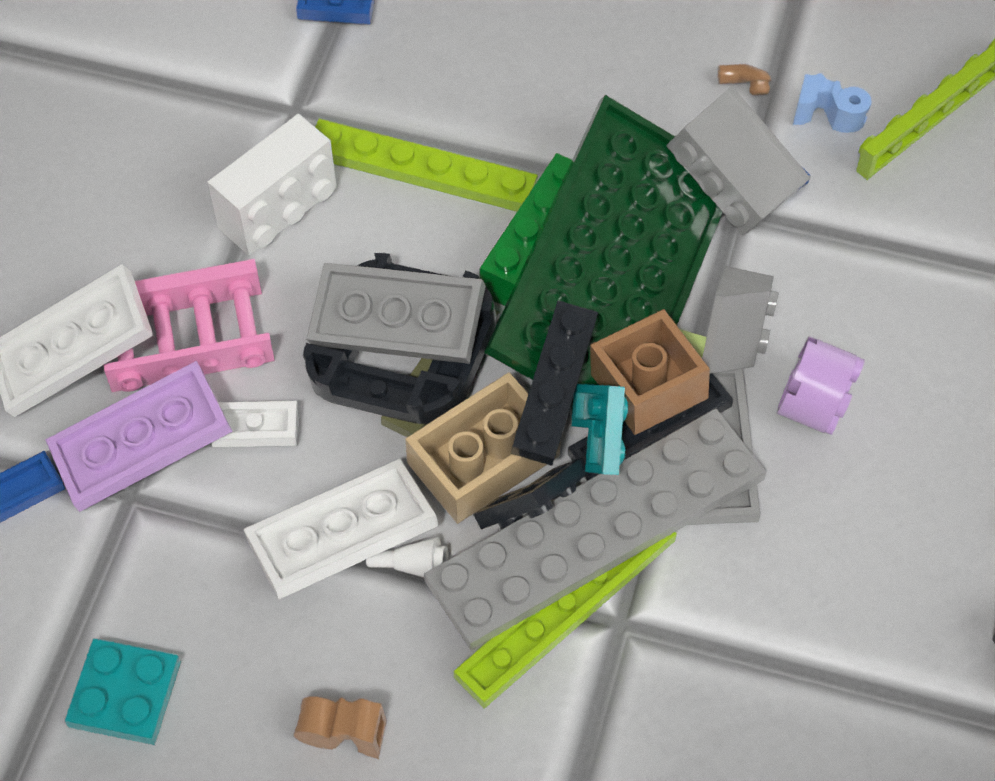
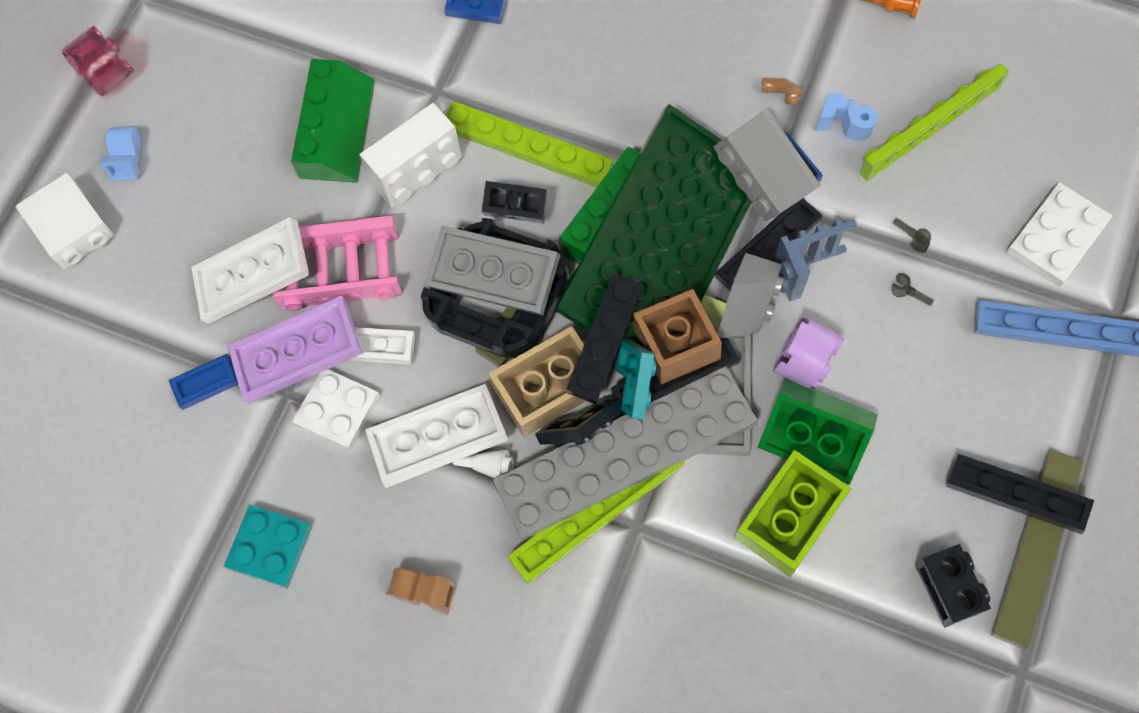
camera: 10 degrees right, 10 degrees up
none -> green slope [291,59,375,183]
none -> white plate [292,369,380,451]
none -> black brick [482,181,548,224]
none -> black tile [715,198,823,291]
none -> lime brick [734,450,852,578]
none -> green slope [757,378,878,485]
none -> sand blue plate [774,218,857,301]
none -> clear smoke hand [891,273,934,306]
none -> clear smoke hand [893,218,931,253]

